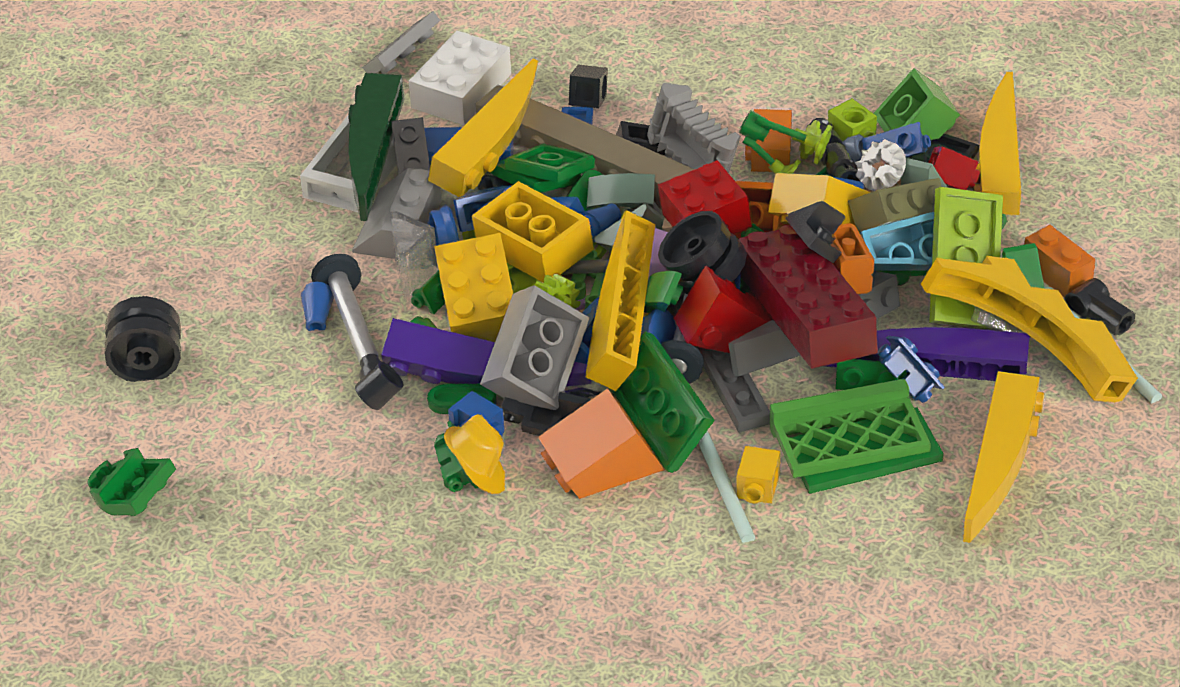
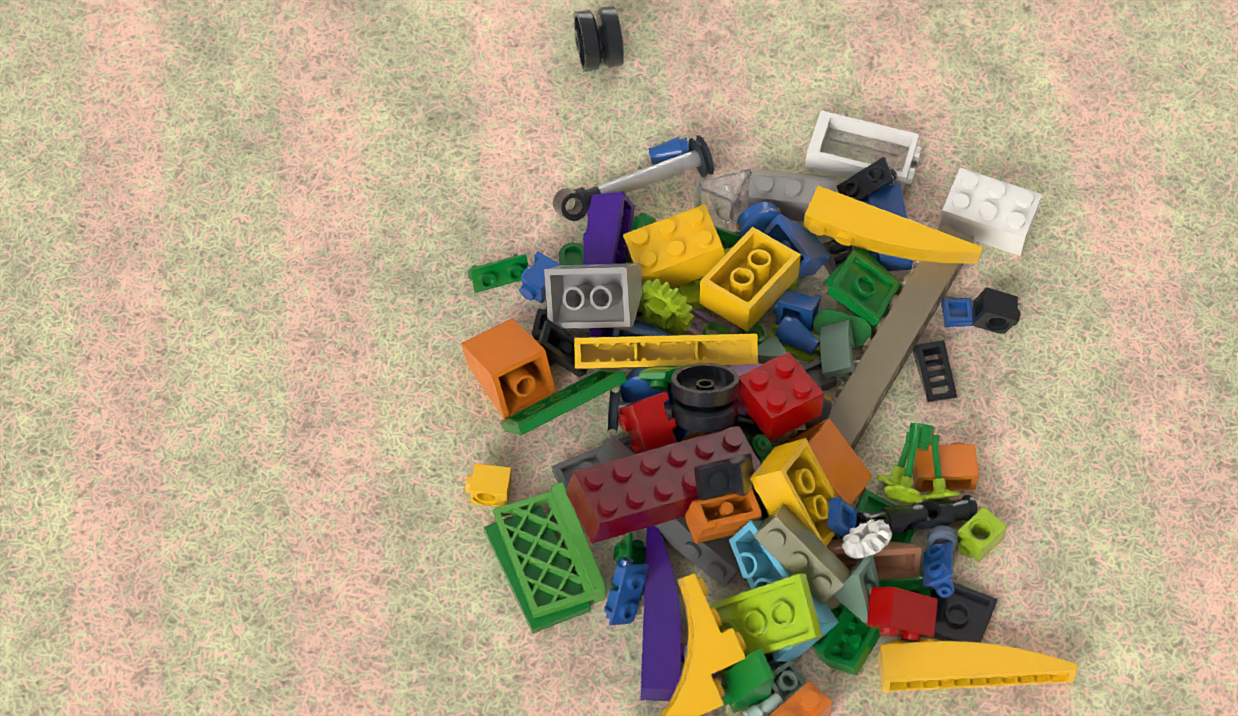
camera: 80 degrees right, 15 degrees up
green slope [87,448,176,516] -> none
dark green slope [348,73,404,221] -> none
light grey plate [362,11,441,74] -> none
yellow piece [444,414,505,494] -> none
light grey piece [647,83,741,173] -> none
light aqua bar [698,431,755,543] -> none
bright green slope [873,68,960,140] -> none
yellow slope [963,371,1045,543] -> none

